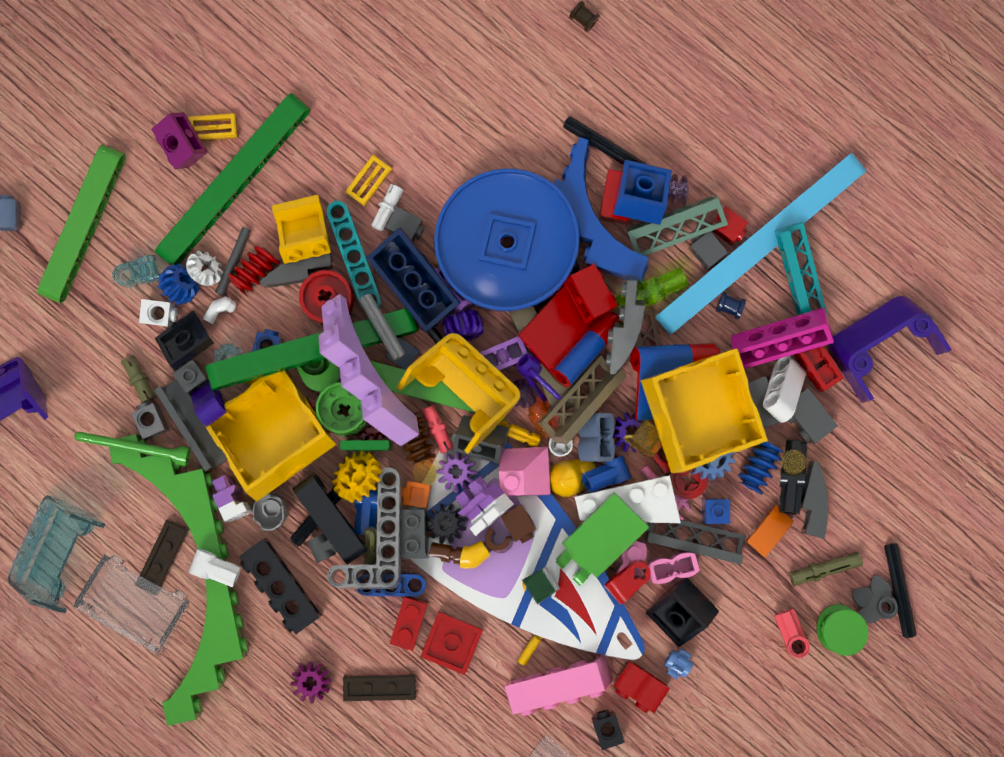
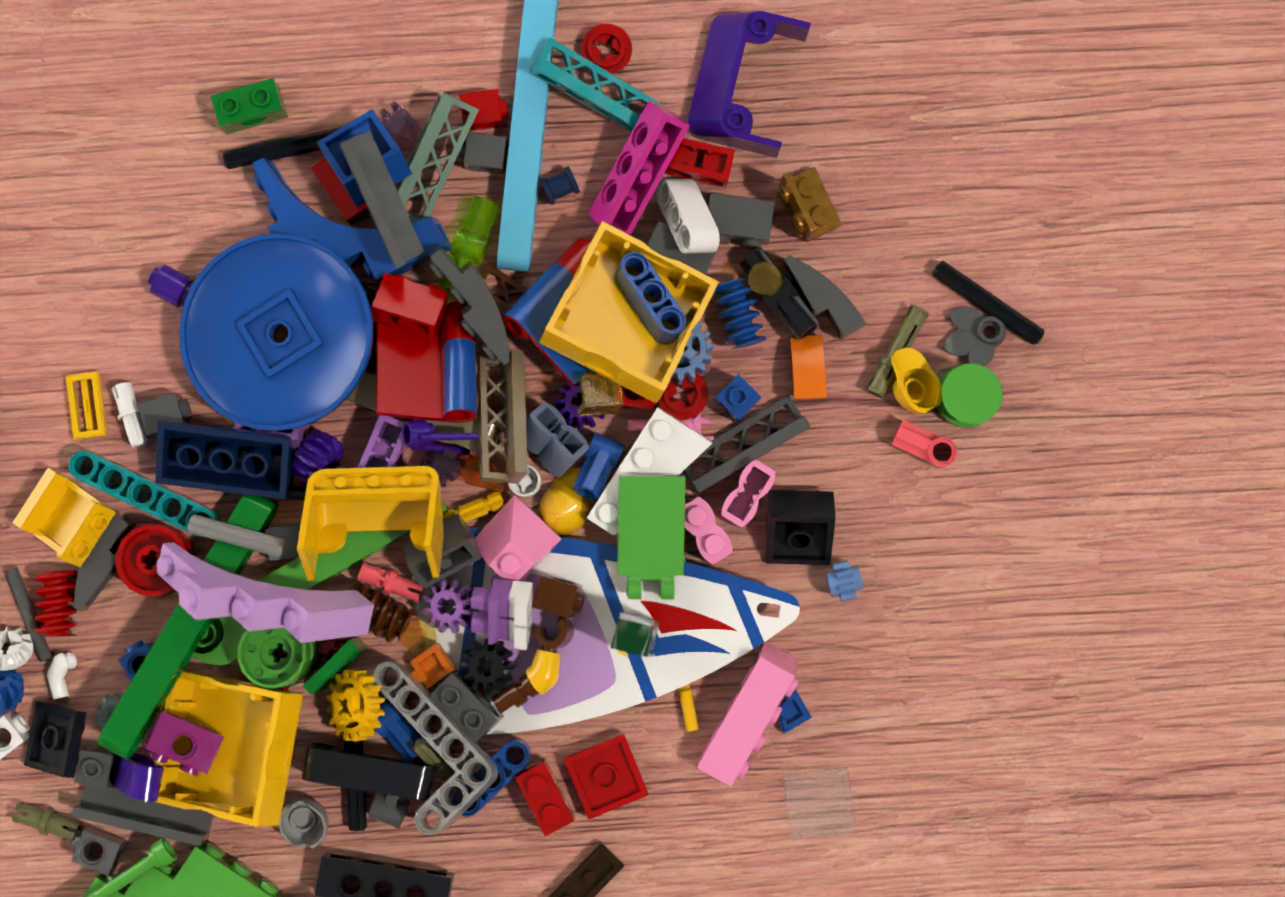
camera: 50 degrees left, 0 degrees up
hips [212,475,252,522] -> none
dark brown bush [569,1,600,32] -> none
black brick [591,709,625,750] -> none
red piece [604,560,651,605] -> none
red brick [613,660,670,713] -> none
none -> magenta brick [144,709,224,776]
none -> dark purple brick [148,265,194,307]
none -> green brick [211,78,288,134]
none -> dark grey fence [339,130,425,268]
none -> red gear [581,24,632,74]
none -> blue beam [615,252,686,345]
none -> pearl gold bracket [777,167,842,243]
none -> blue tile [779,689,812,734]
none -> yellow piece [891,347,942,414]

